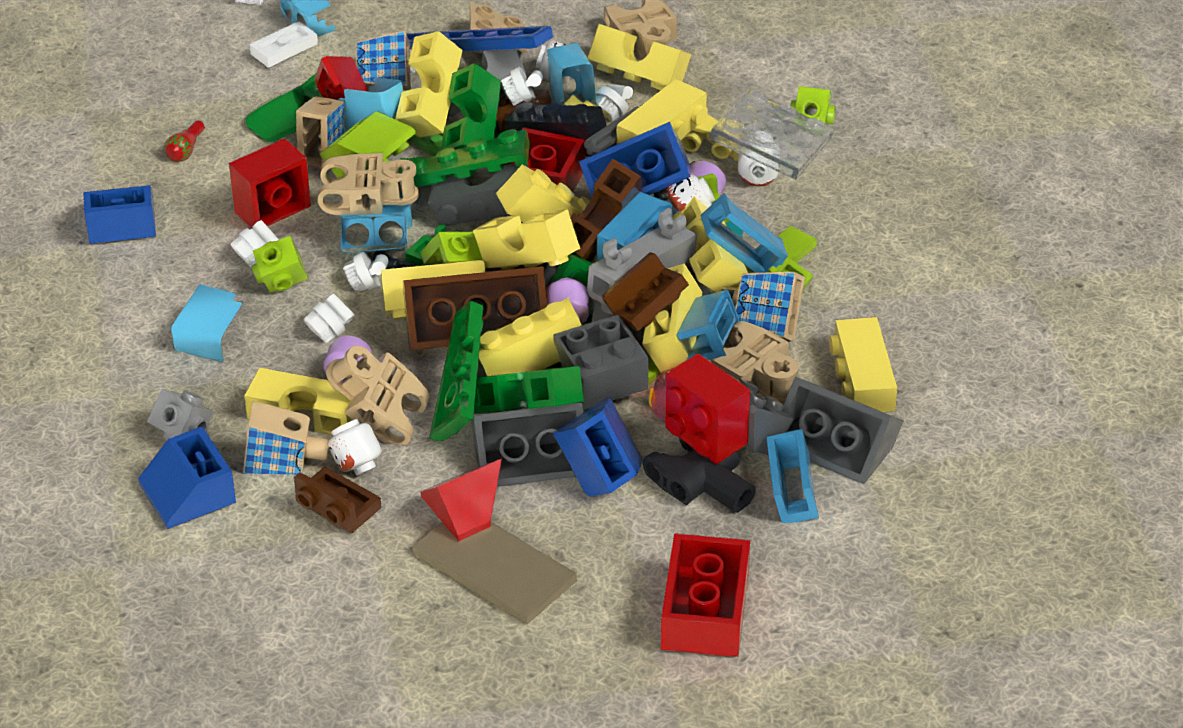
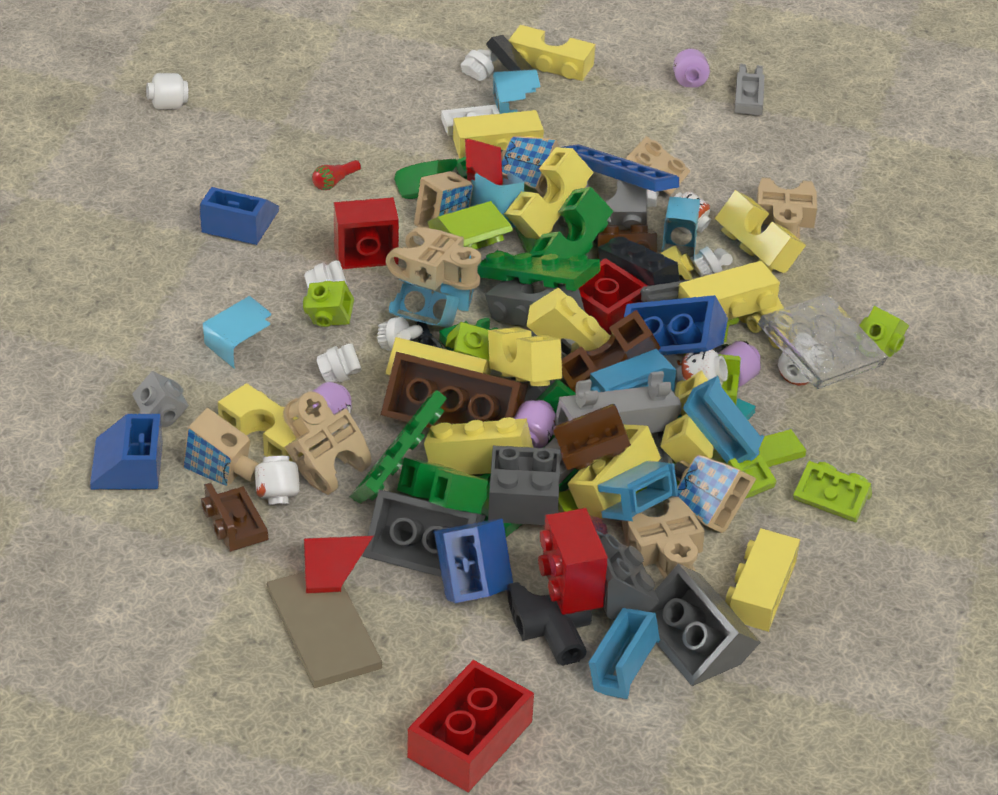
camera: 25 degrees right, 0 degrees up
white piece [501,67,543,105] -> none
none -> light yellow brick [453,110,544,159]
none -> lime bracket [793,461,872,523]

